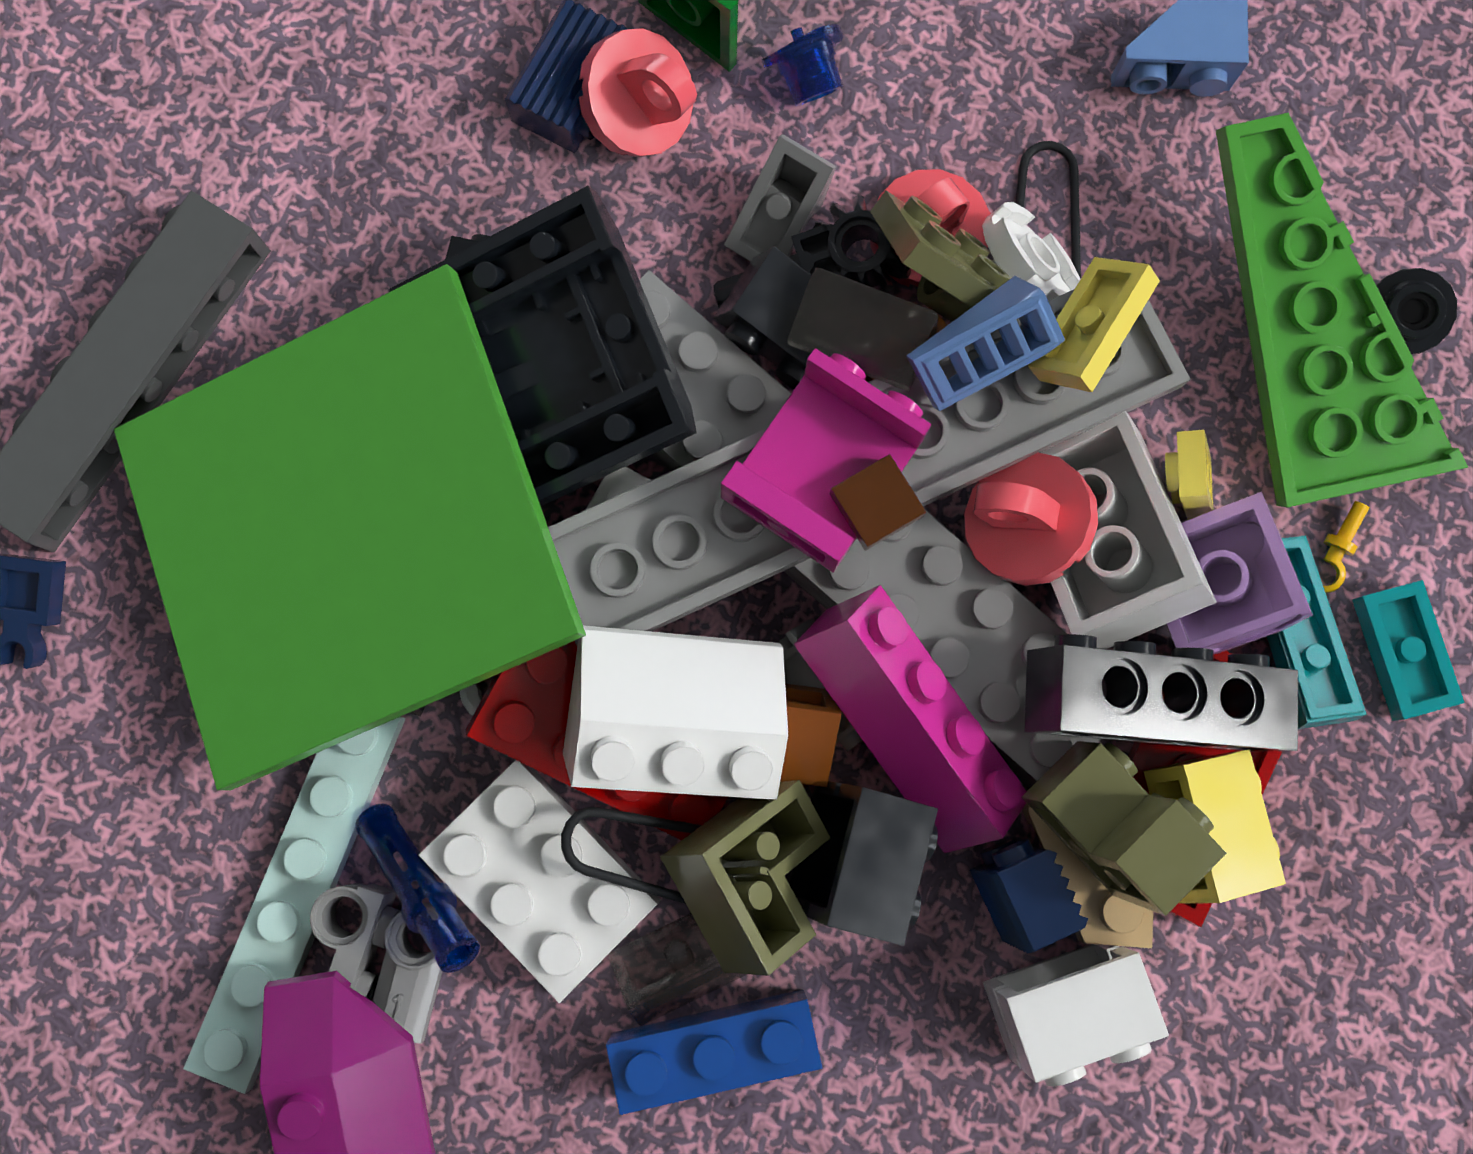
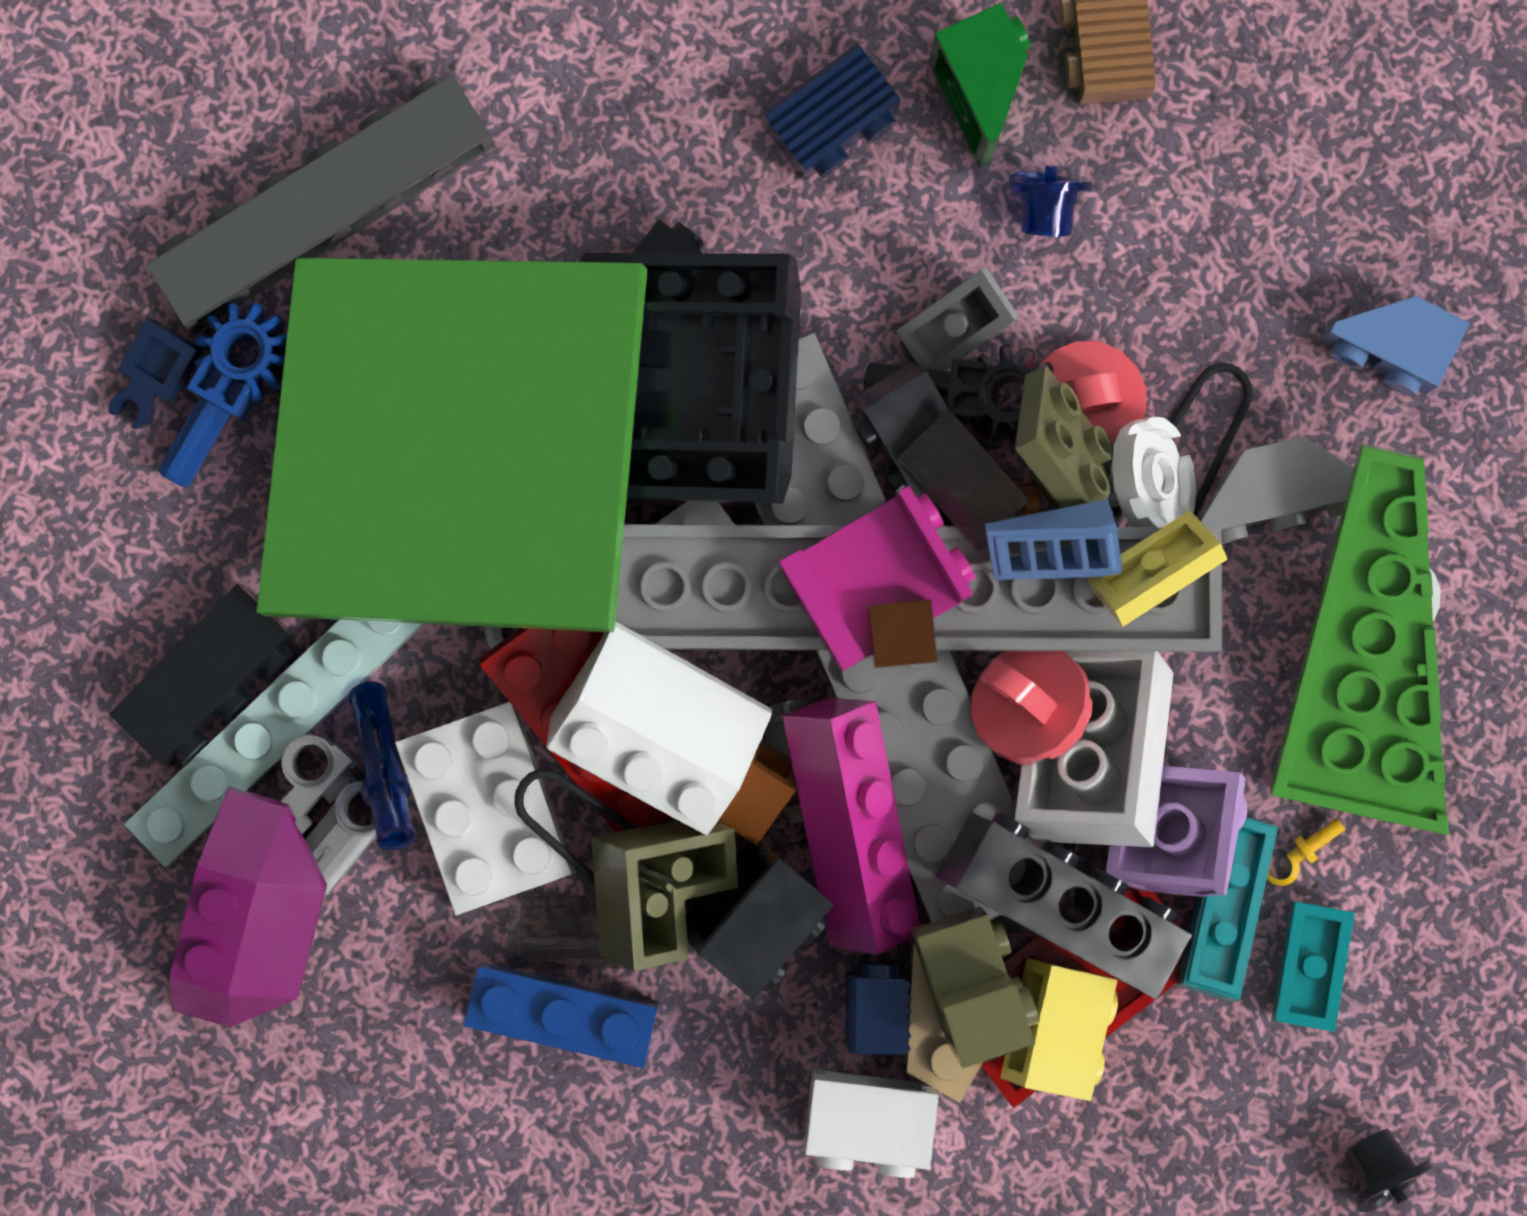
camera: 25 degrees right, 5 degrees up
coral tile [579,28,697,157] -> none
light yellow plate [1165,430,1214,520] -> none
black piece [1376,268,1457,354] -> none
none -> black brick [109,584,297,766]
none -> blue gear [159,302,287,487]
none -> light grey slope [1198,437,1354,544]

